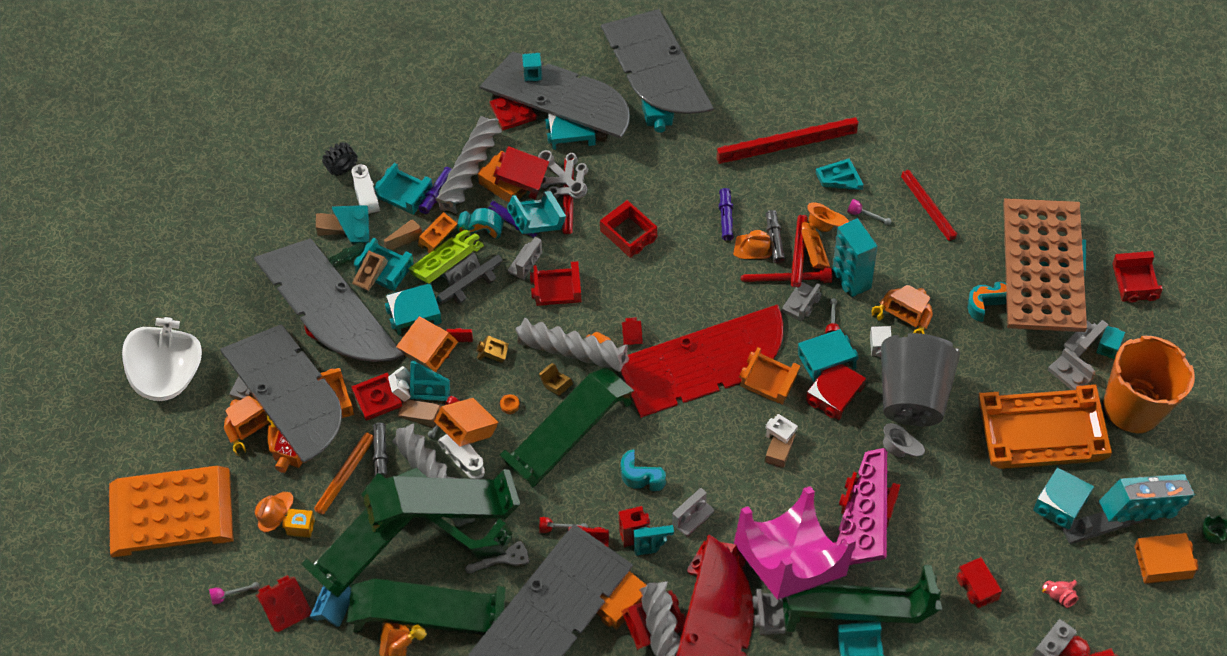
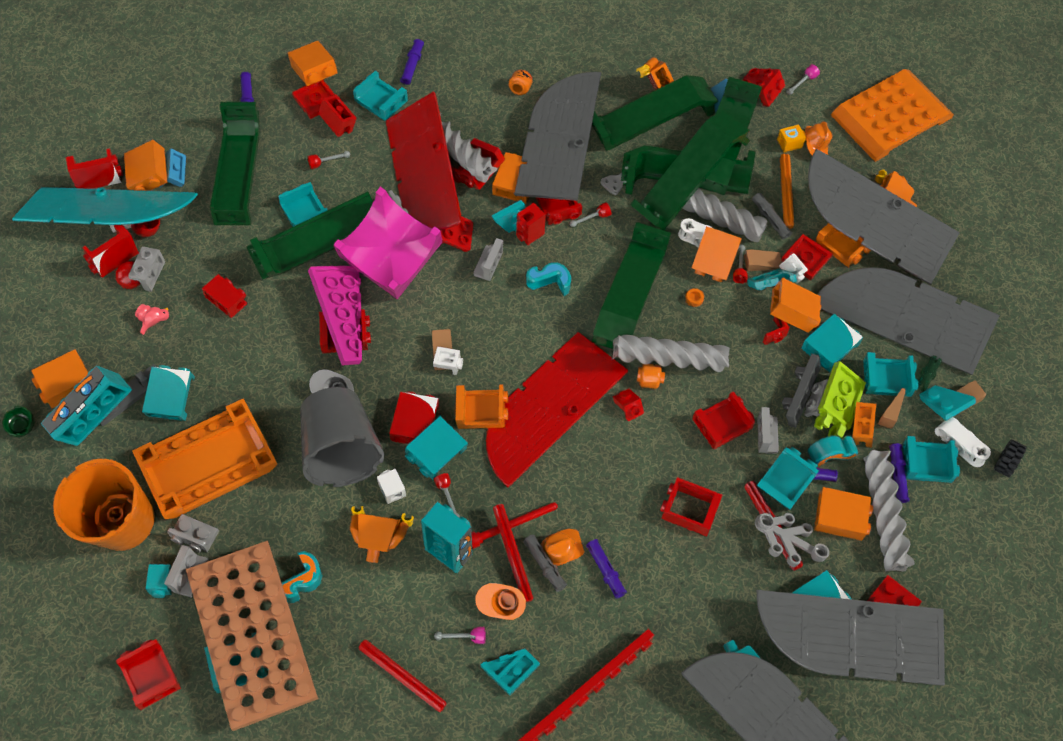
camera: 150 degrees right, 5 degrees up
white piece [122,317,202,401] -> none
medium nougat slope [352,251,388,291] -> none
pearl gold bracket [476,336,509,363] -> none
red panel [493,146,549,199] -> none
teal brick [522,53,542,81] -> none
pearl gold bracket [539,363,573,395] -> none
light grey bracket [782,282,822,322] -> none
orange hinge [801,222,830,270] -> none

